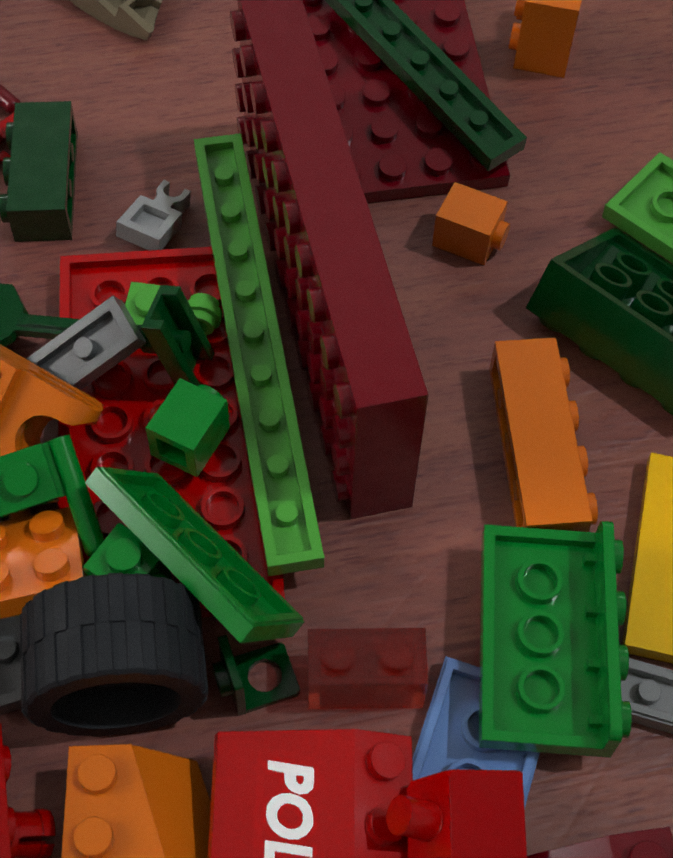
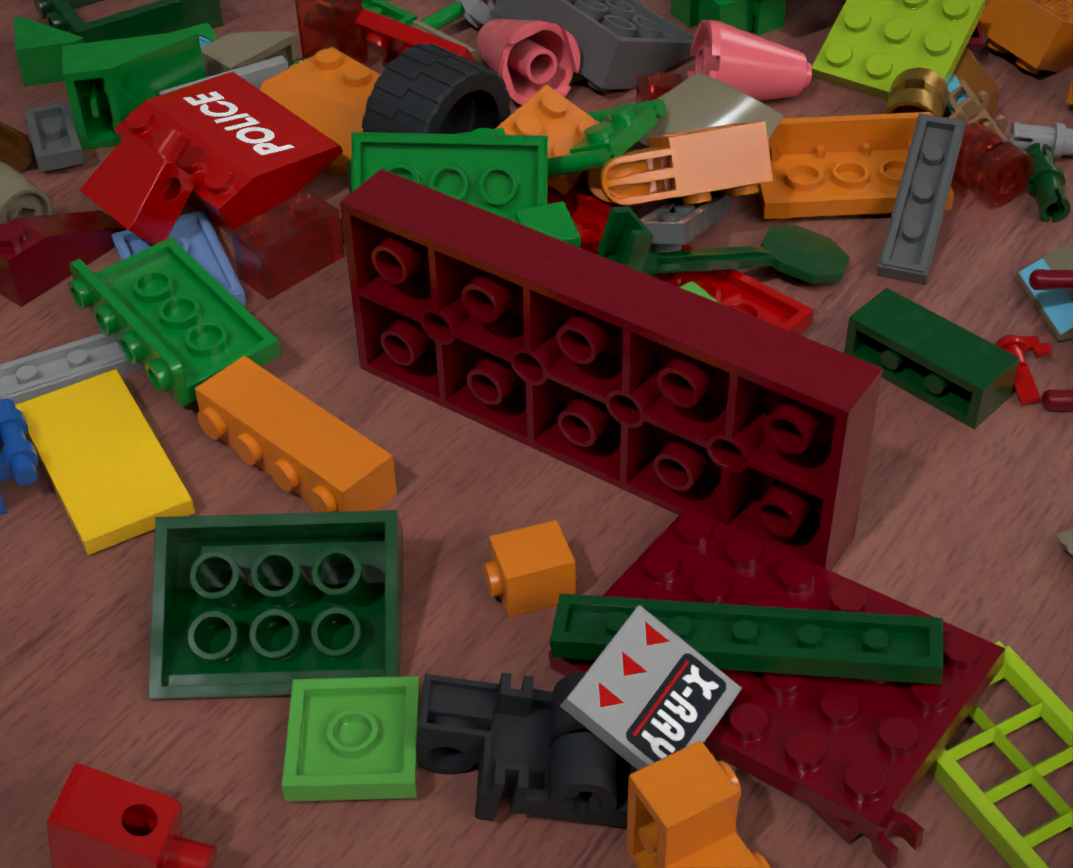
camera: 140 degrees right, 15 degrees down
none -> black plate [417,673,638,828]
none -> tile [560,605,742,770]

